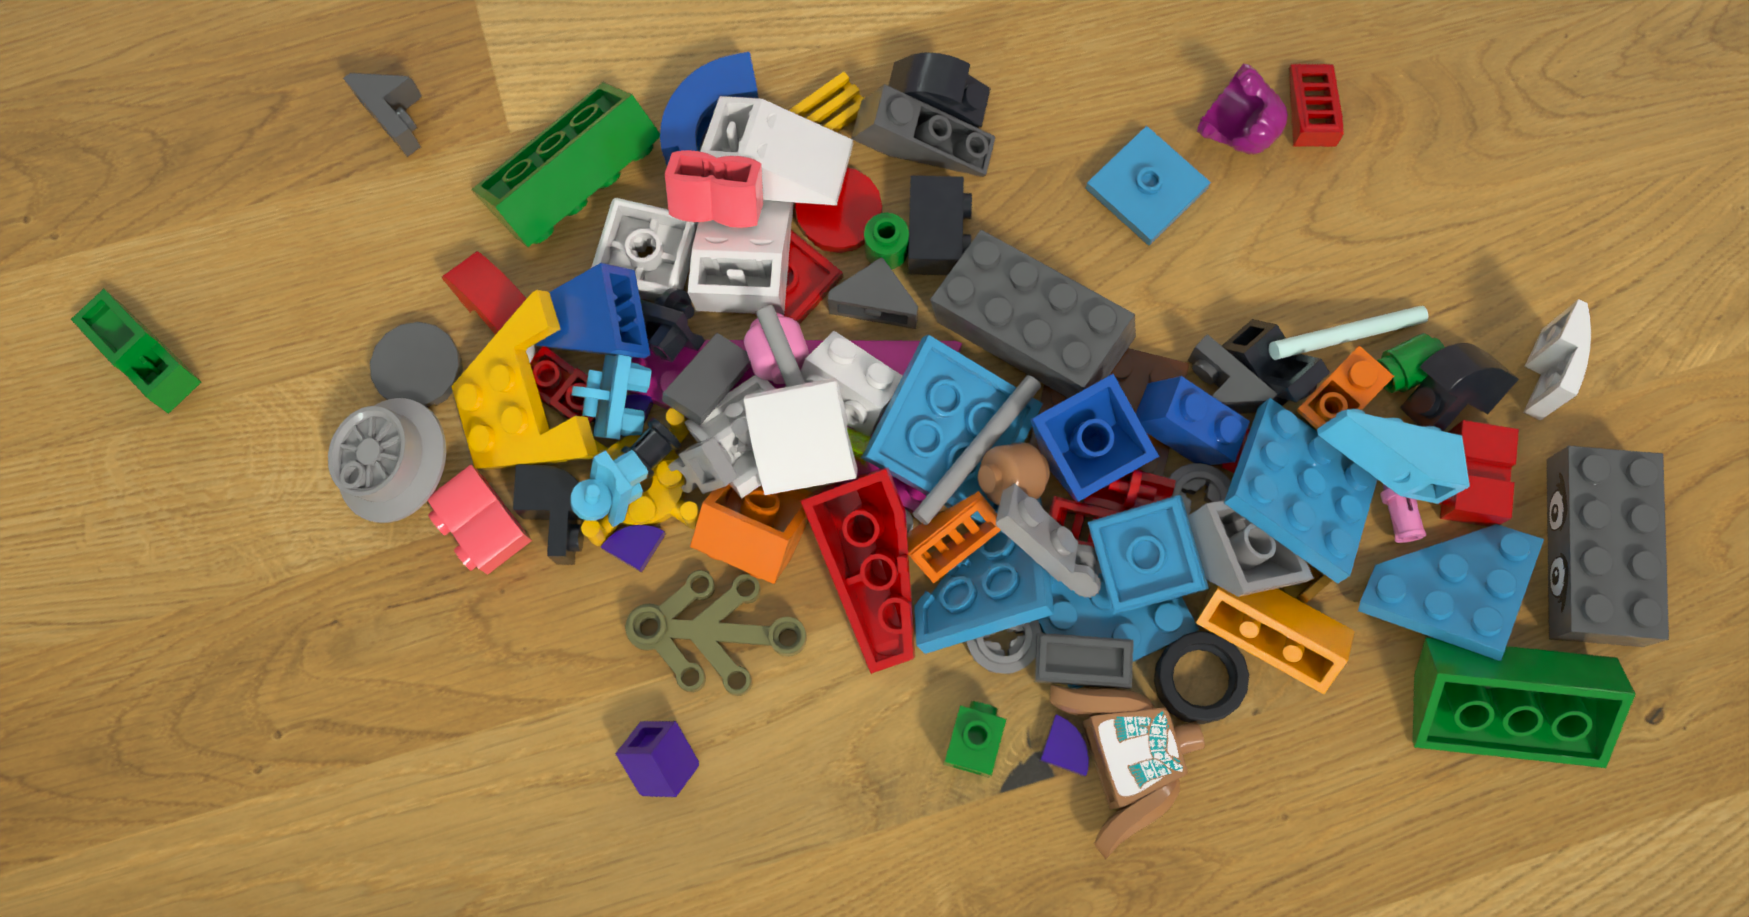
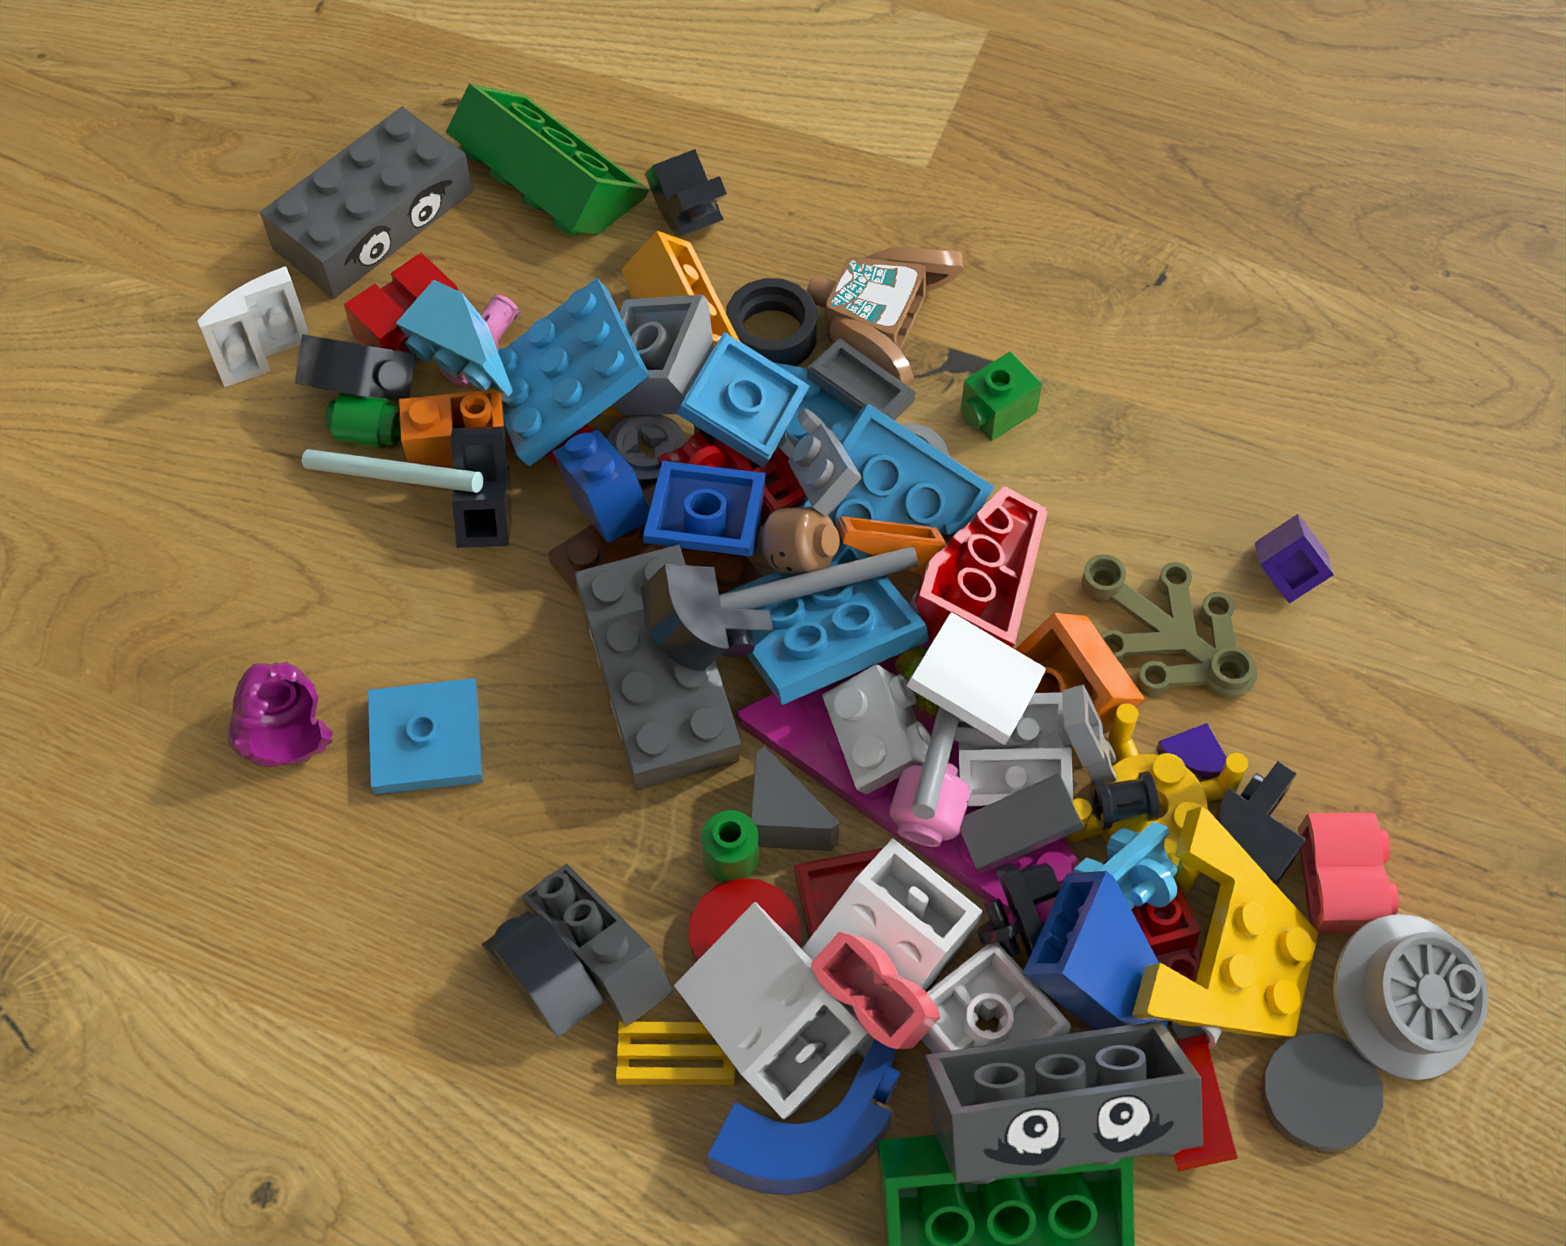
camera: 145 degrees left, 15 degrees down
medium azure hips [570,450,648,527] -> none
black brick [908,175,972,275] -> none
dark purple tile [1040,714,1089,777] -> none
dark grey slope [1187,334,1277,414] -> none
red slope [1289,64,1344,147] -> none
dark azure plate [1358,524,1544,661] -> none
none -> black brick [640,564,774,671]
none -> black brick [644,149,727,237]
none -> dark grey brick [925,1021,1203,1184]

